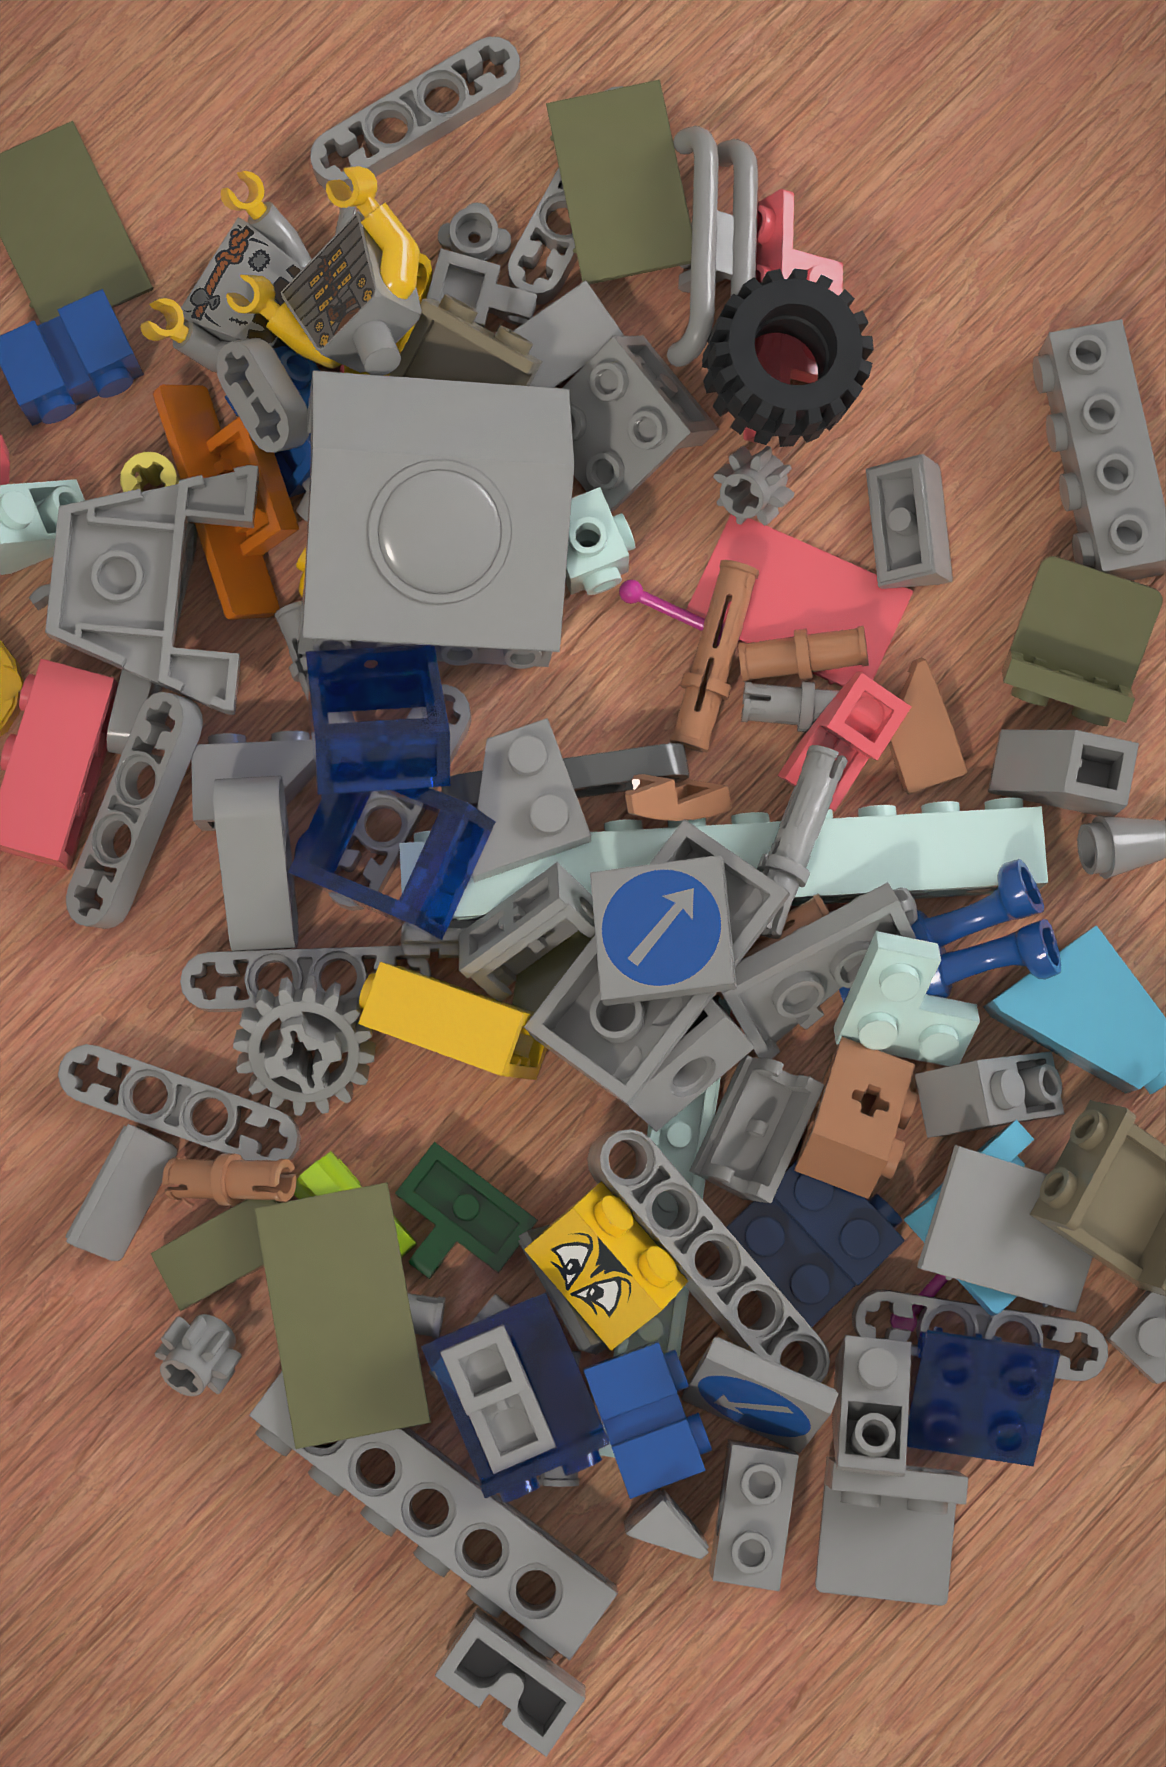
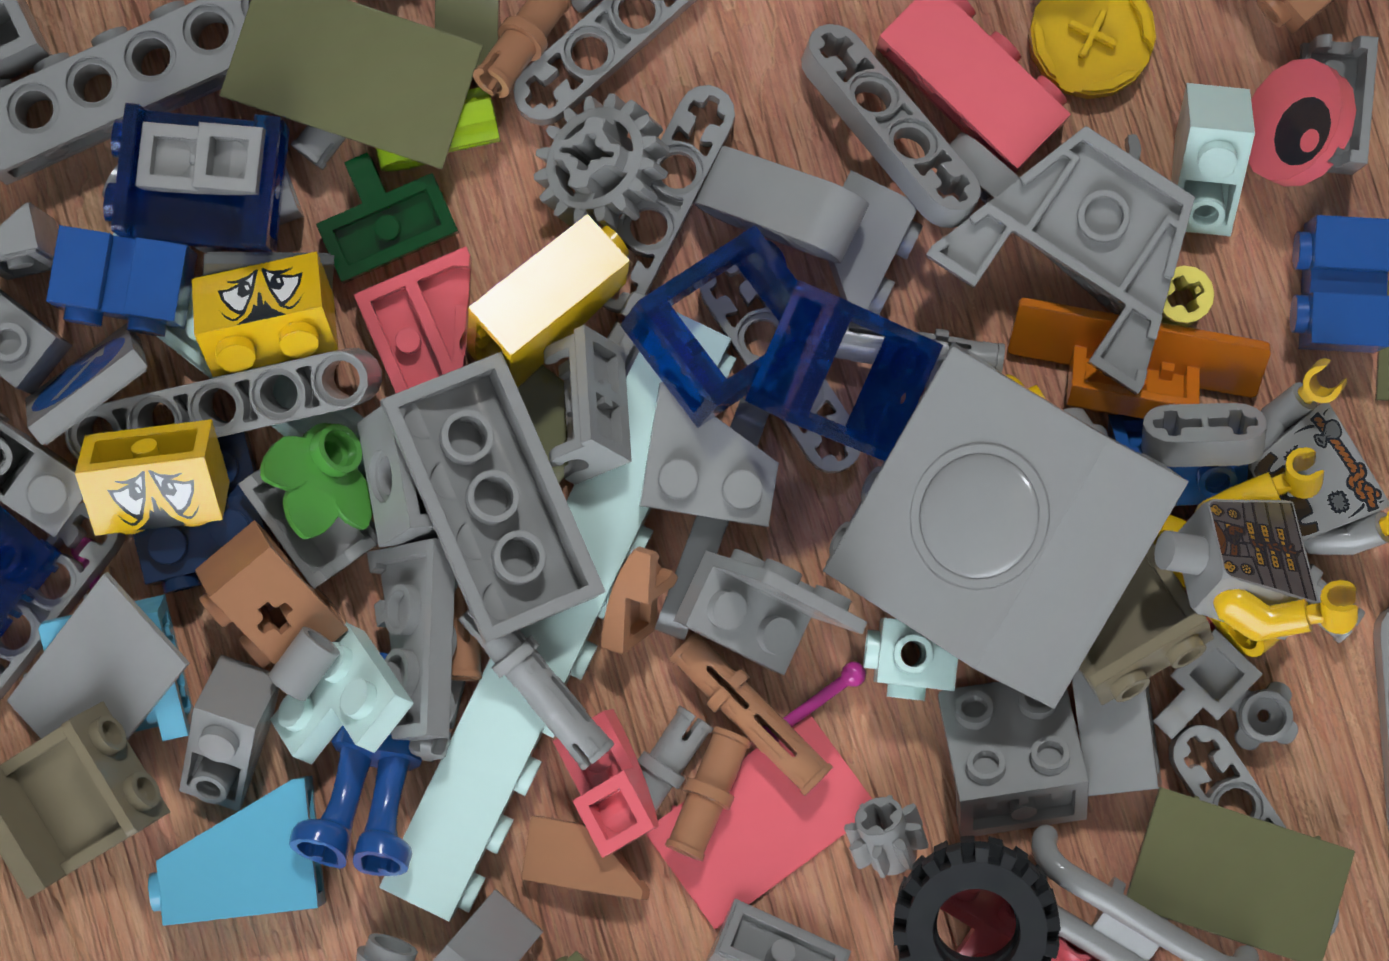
camera: 120 degrees right, 5 degrees up
tile [590,855,737,1006] -> none
none -> yellow brick [75,419,230,536]
none -> bright green plate [260,423,373,539]
none -> light grey hinge [268,627,340,701]
none -> coral wing [353,246,472,393]
none -> light grey bracket [673,549,868,675]

